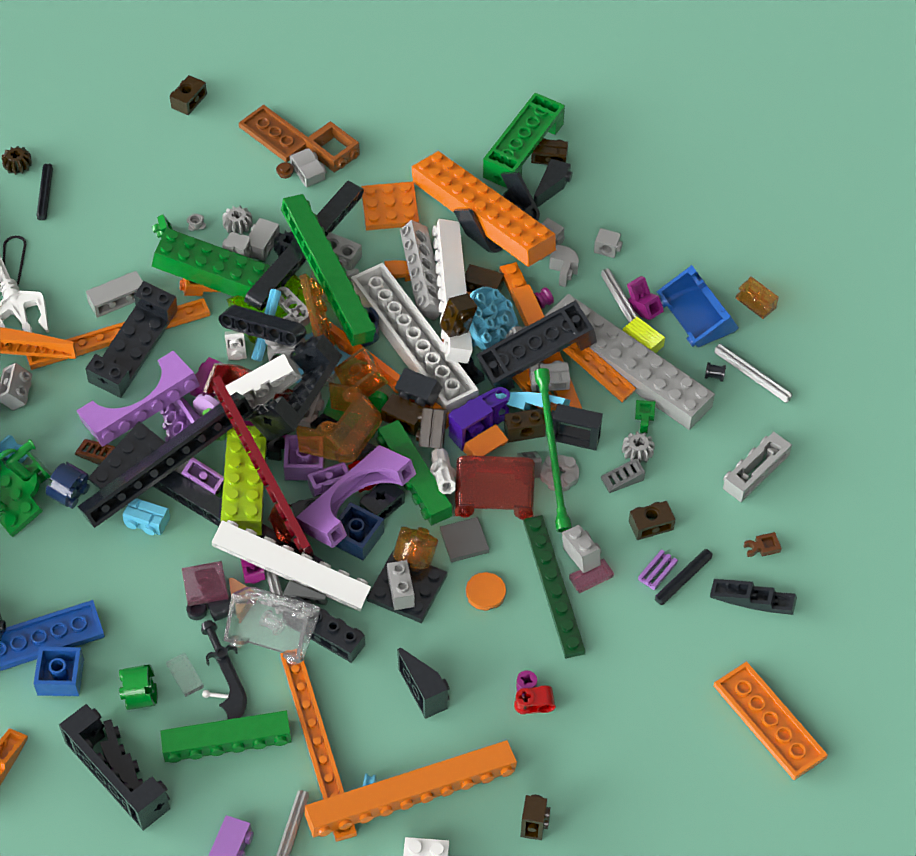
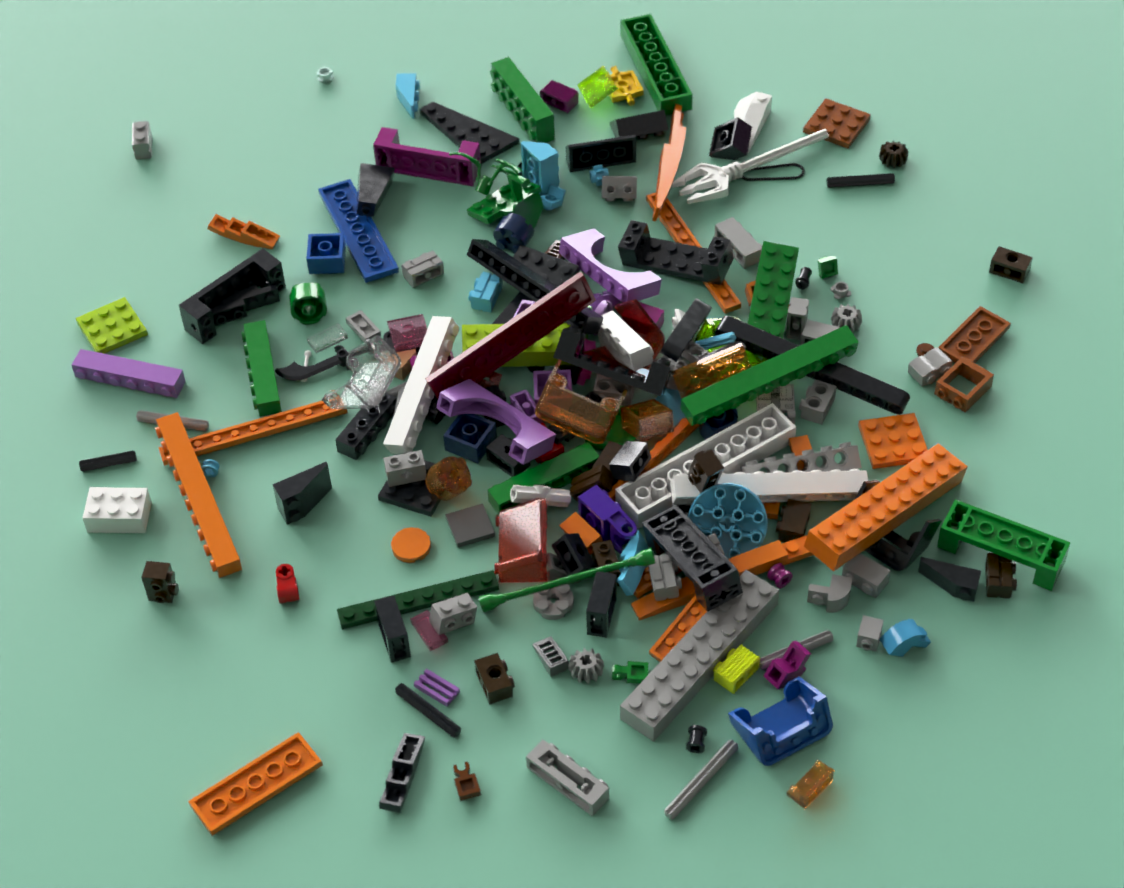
camera: 90 degrees right, 5 degrees down
magenta wheel [516,670,537,696] -> none
none -> light grey plate [346,310,381,343]
none -> black window [374,595,411,663]
none -> light grey brick [402,250,444,288]
none -> black brick [551,533,597,576]
none -> dark azure brick [880,619,931,657]

